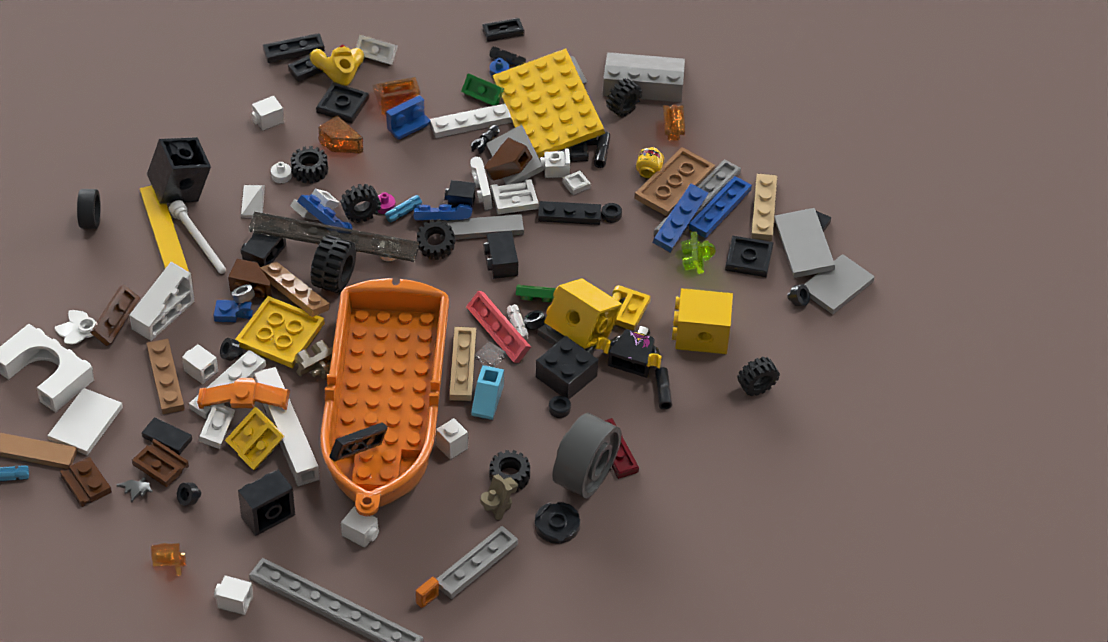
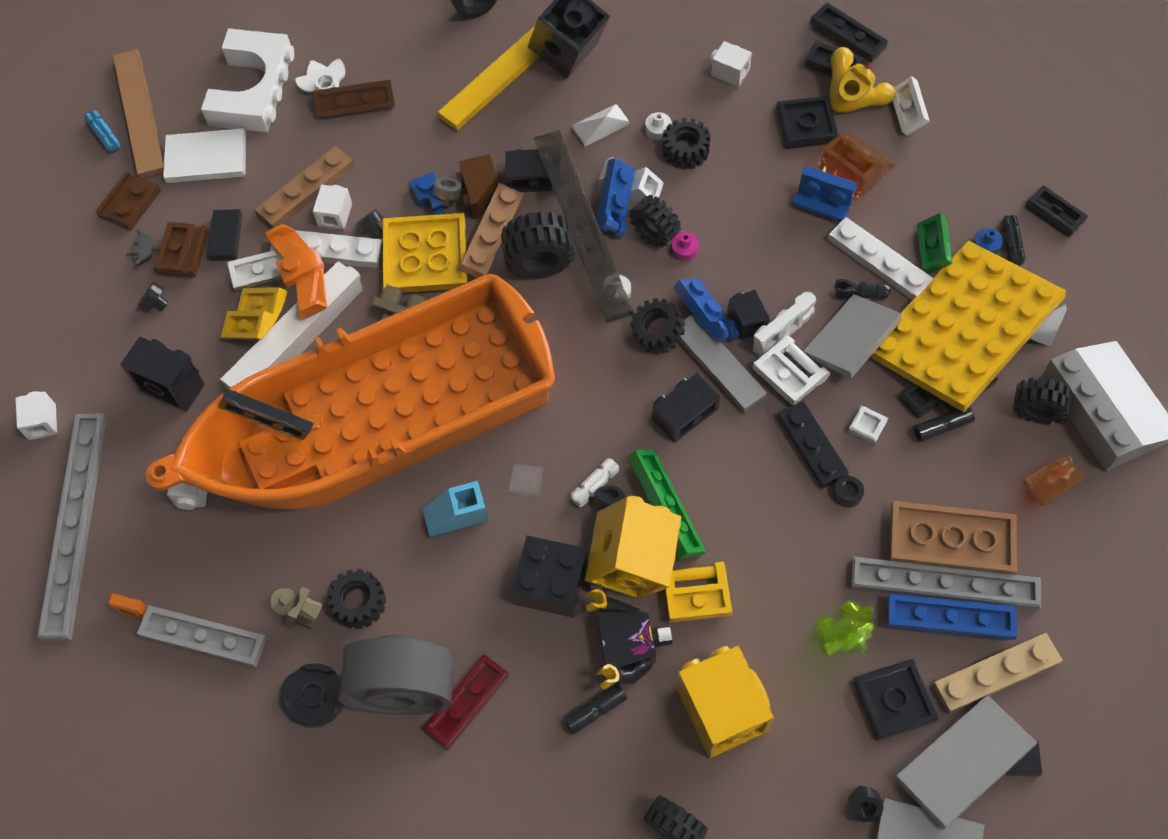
camera: 65 degrees right, 15 degrees up
white wedge [129,262,194,341] -> none
clear orange bracket [151,543,186,575] -> none
white piece [169,200,226,274] -> none
clear orange slope [318,116,364,154] -> none
dark azure axle [385,195,422,222] -> none
white brick [436,418,468,460] -> none
tan plate [450,327,476,401] -> none
coral plate [466,291,531,363] -> none
reddish brown slope [484,137,533,181] -> none
white brick [540,149,570,178] -> none
black tile [549,396,571,418] -> none
yellow head [636,147,664,178] -> none
blue plate [652,183,708,253] -> none

